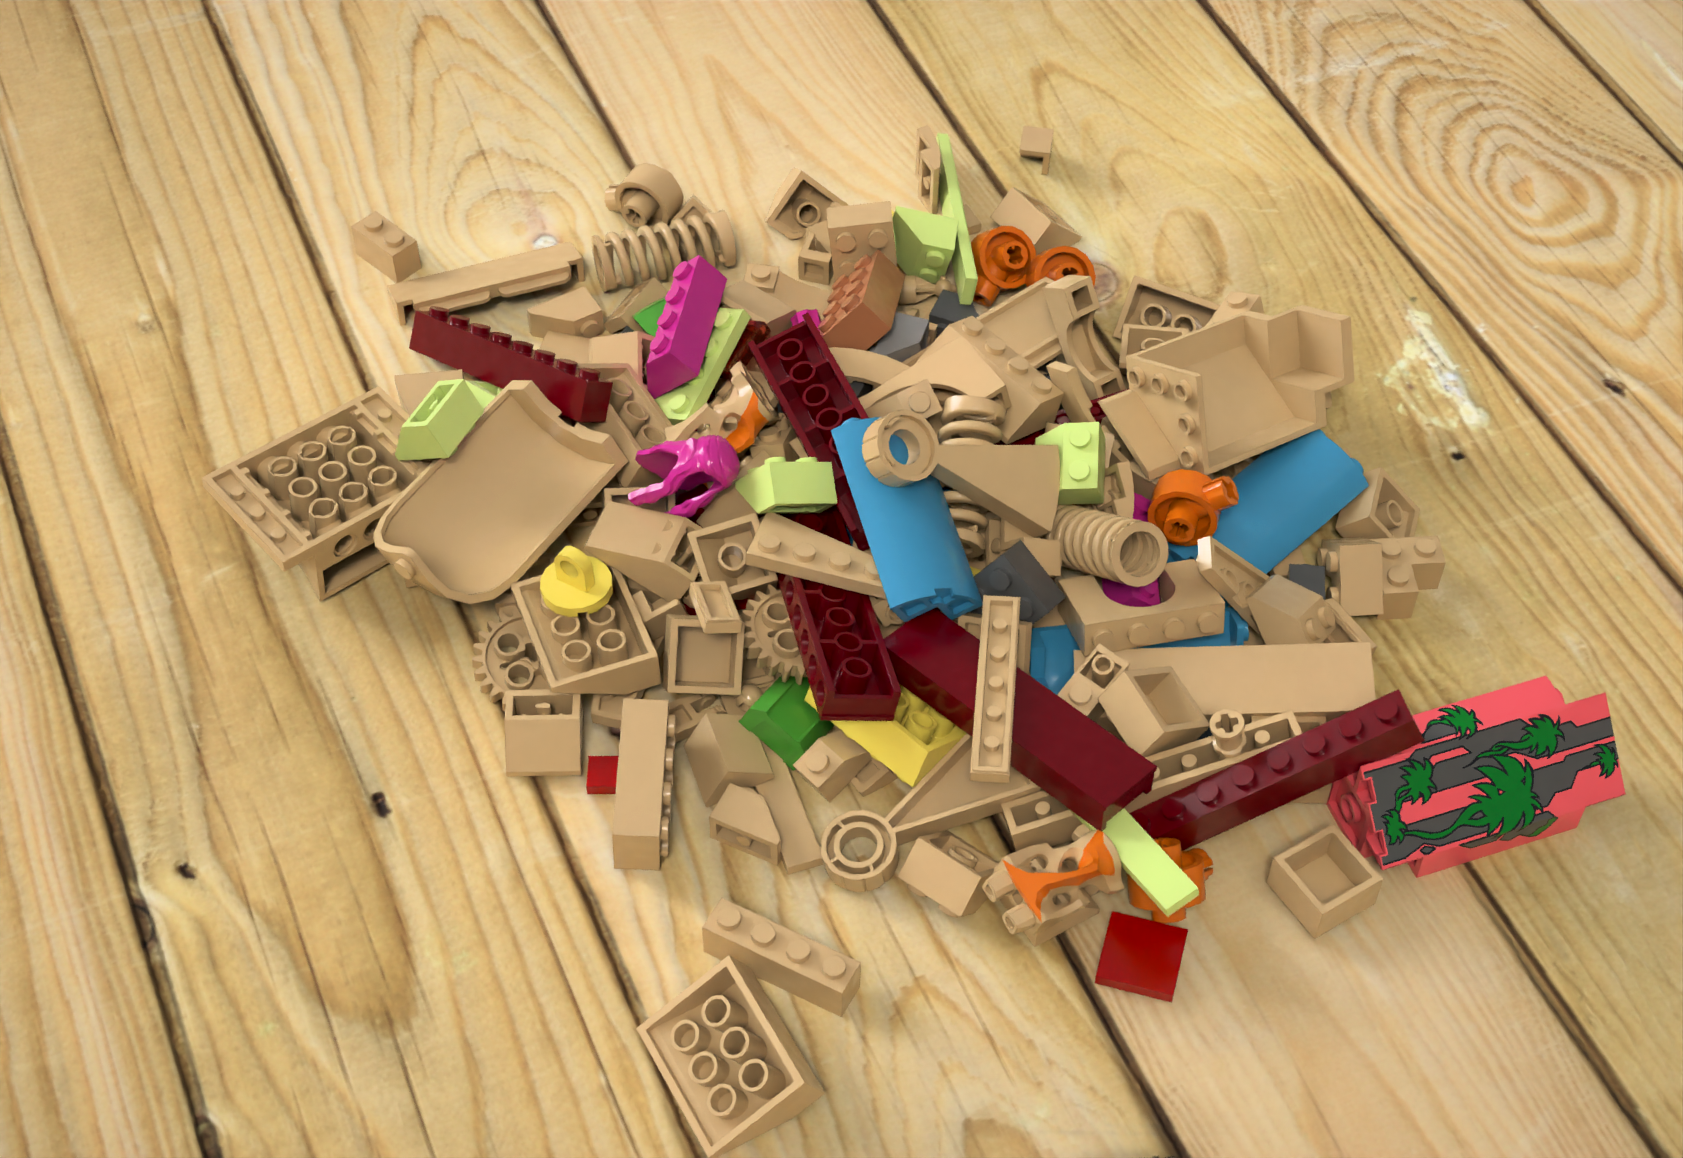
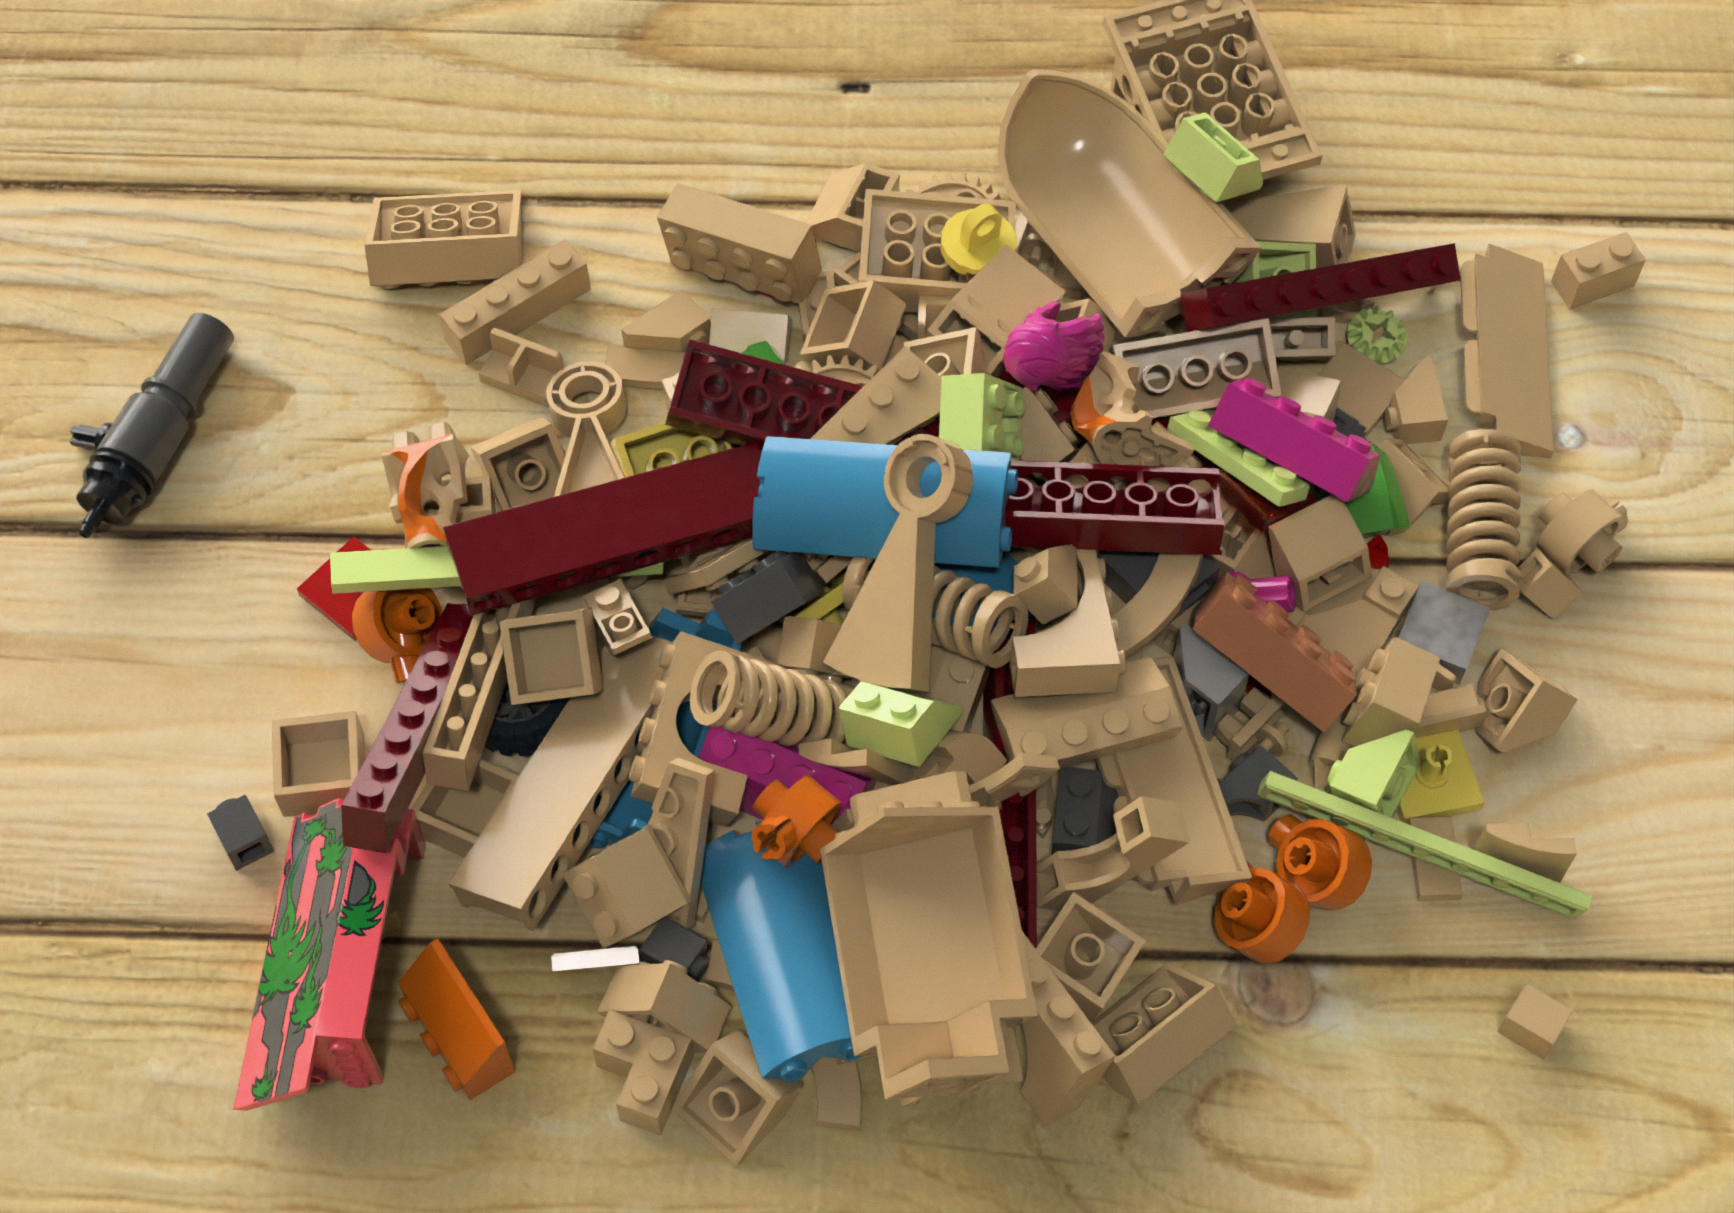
camera: 115 degrees right, 10 degrees up
tan tile [689,581,742,634] -> none
tan tile [970,595,1021,783] -> none
tan slope [990,187,1082,256] -> none
tan bush [1209,708,1247,758] -> none
none -> dark grey brick [207,794,274,871]
none -> orange slope [398,938,515,1100]
none -> tan panel [479,328,564,407]
none -> flat silver piece [1398,581,1491,685]

